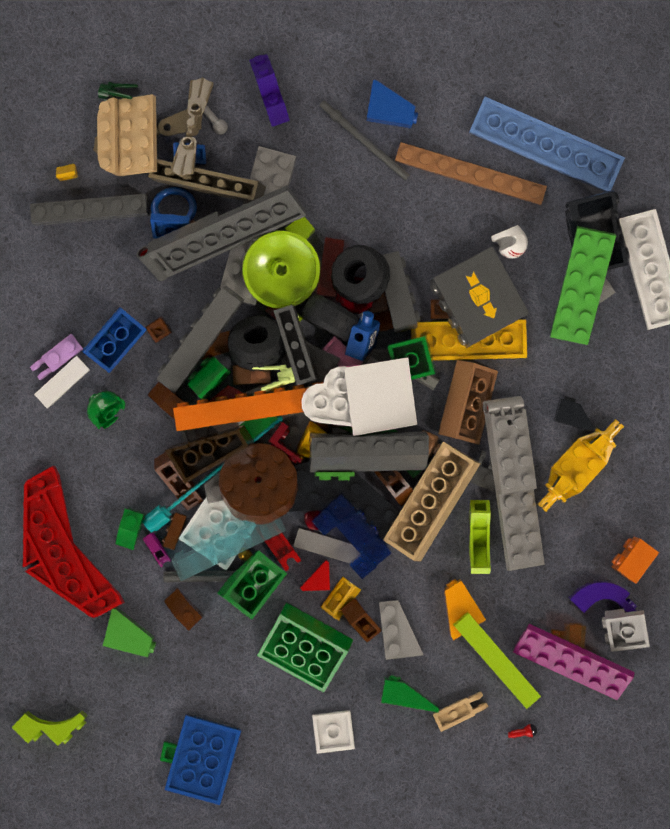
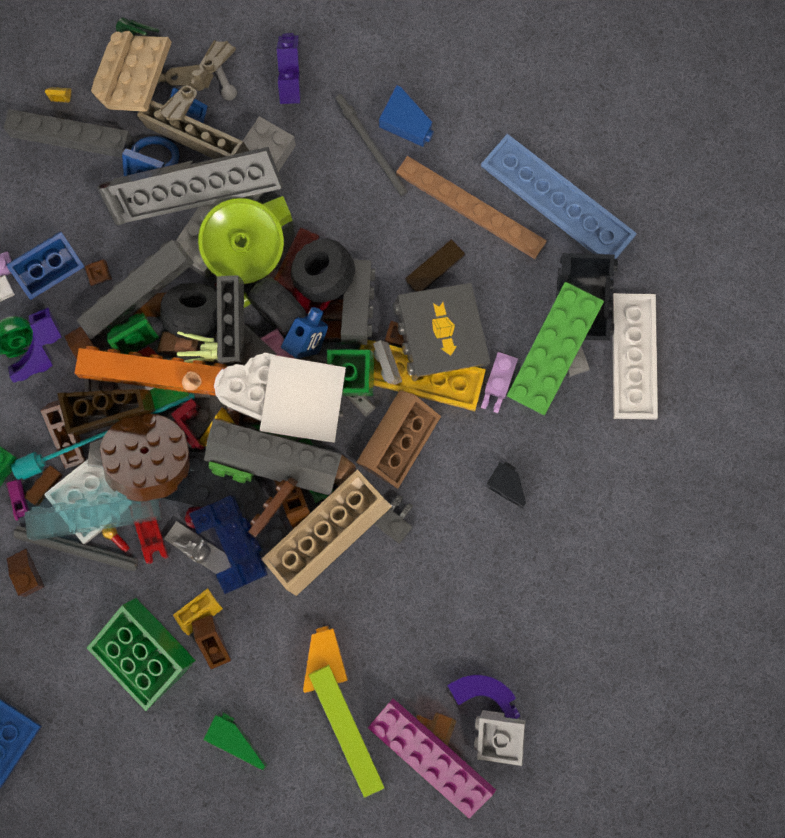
camera: 15 degrees right, 10 degrees down
green slope [217,550,287,620] -> none
red slope [300,559,330,591] -> none
white tile [312,710,355,754] -> none
light grey wing [379,600,424,660] -> none
tan hinge [432,692,488,732] -> none
lime arch [469,500,491,574] -> none
light grey hinge [483,396,545,571] -> none
white helmet [491,225,528,259] -> none
red piece [508,724,537,738] -> none
yellow plate [537,419,624,512] -> none
orange brick [612,537,659,584] -> none
none -> dark purple arch [8,307,62,383]
none -> flat silver piece [174,538,211,564]
none -> light nougat hinge [182,371,202,391]
none -> reddish brown plate [249,477,298,537]
none -> light grey plate [373,340,402,385]
none -> dark brown tile [405,239,465,292]
none -> lavender hinge [481,352,518,413]

